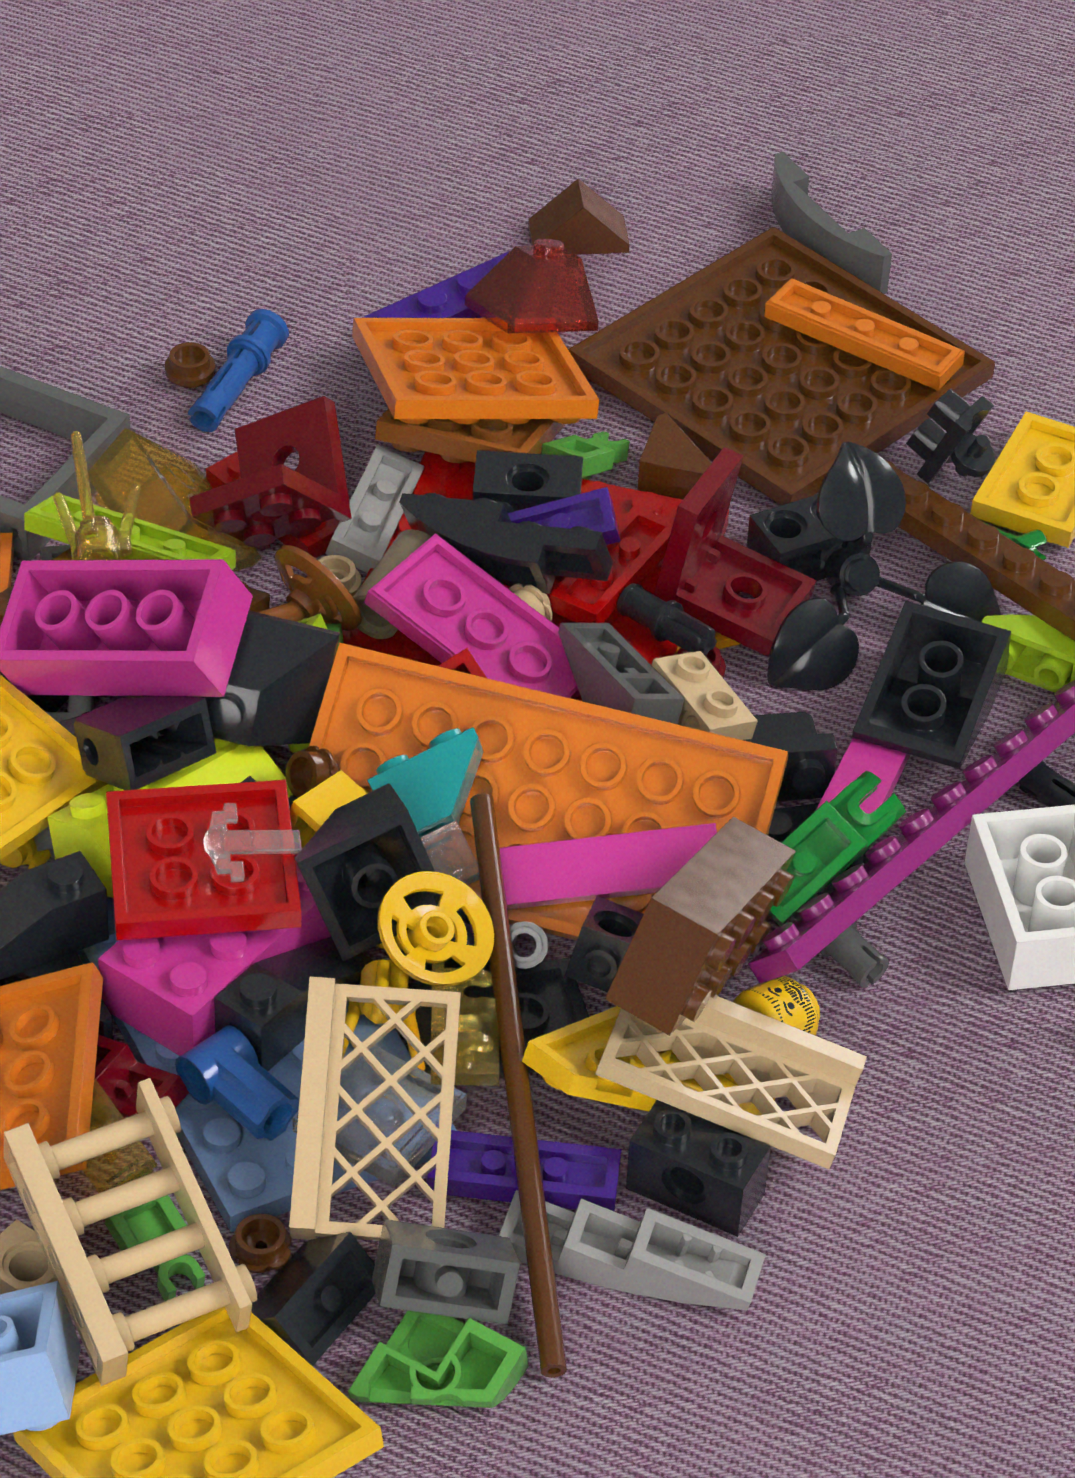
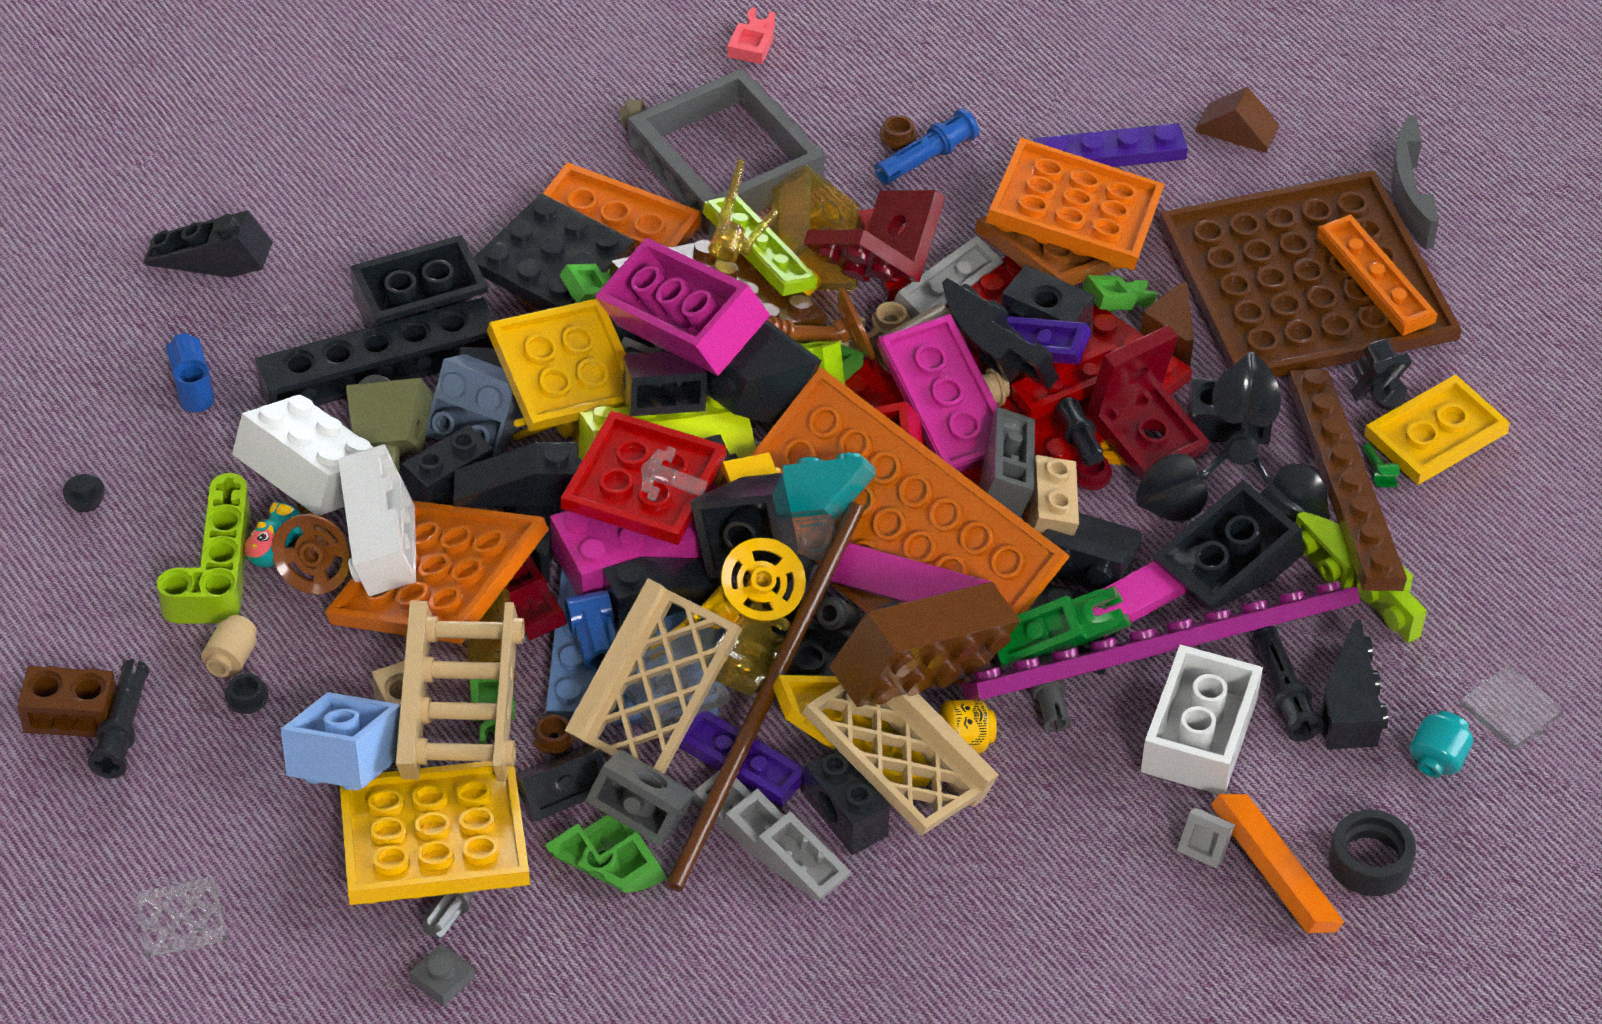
camera: 30 degrees right, 5 degrees up
reddish brown plate [286,746,339,798] -> none
clear red slope [465,239,599,334] -> none

